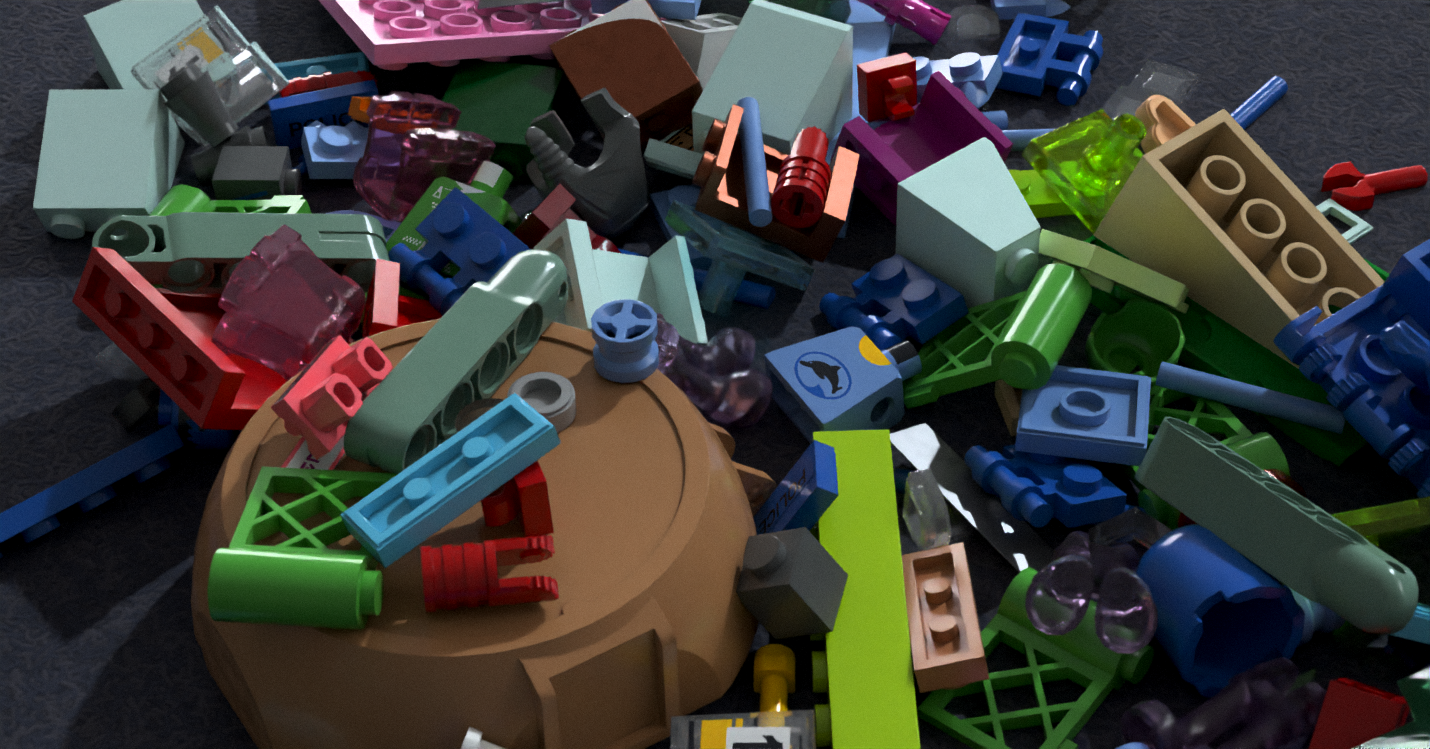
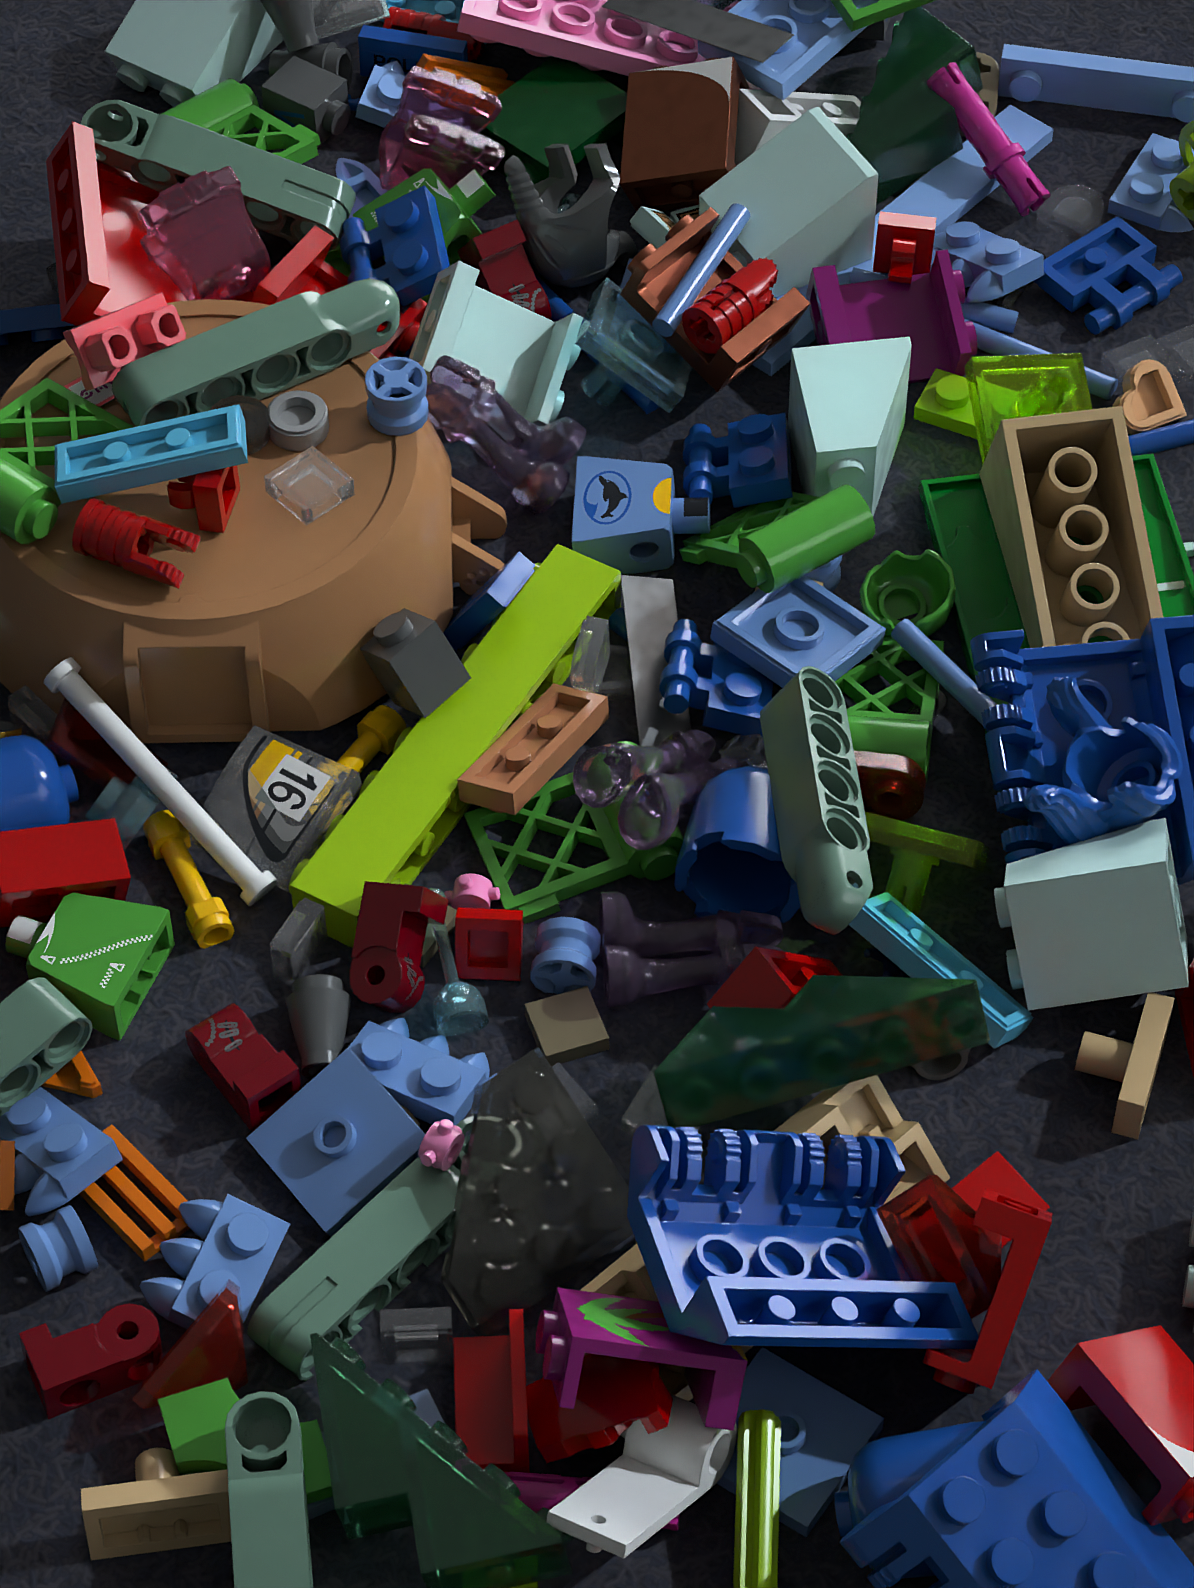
camera: 30 degrees right, 10 degrees up
yellowish green plate [1039,229,1190,314] -> none
none -> clear tile [264,446,355,526]

